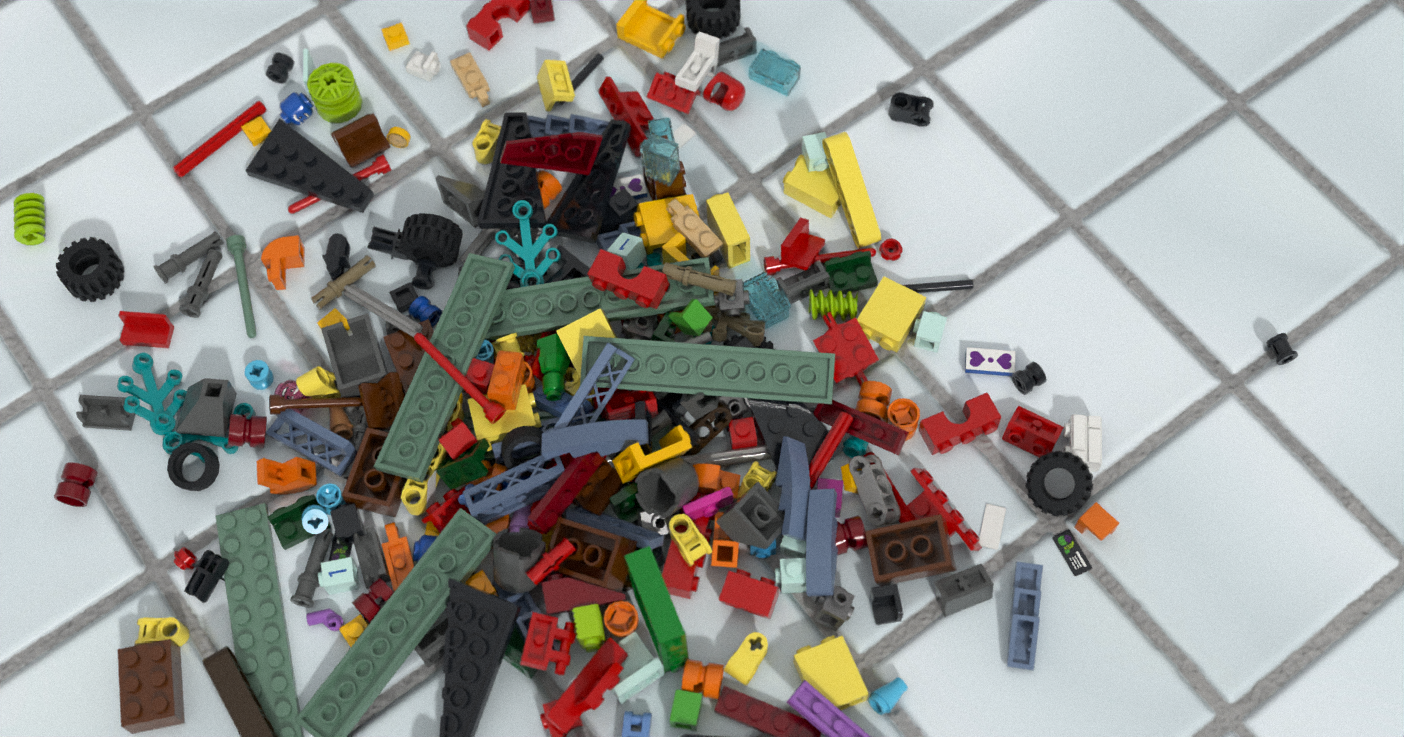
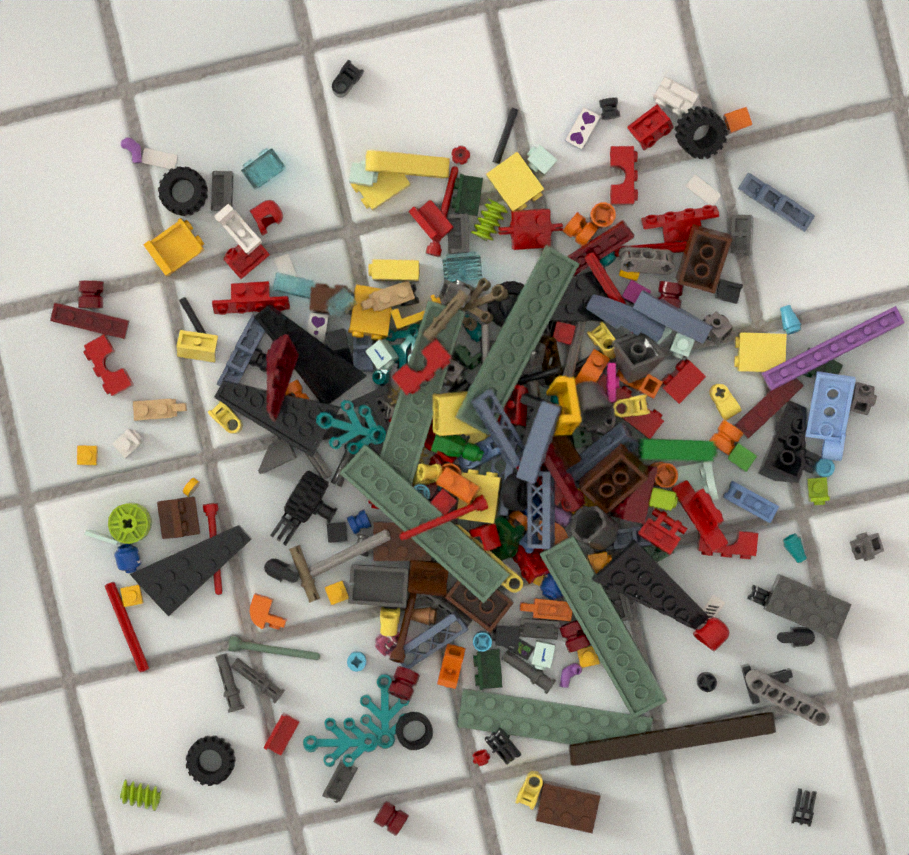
camera: 70 degrees left, 25 degrees up
dark grey slope [176,378,237,437] -> none
black wheel [265,53,295,84] -> none
wheel [302,505,328,534] -> none
red pin [526,537,576,585] -> none
bright green panel [668,299,713,336] -> none
black sticker [1052,529,1092,576] -> none

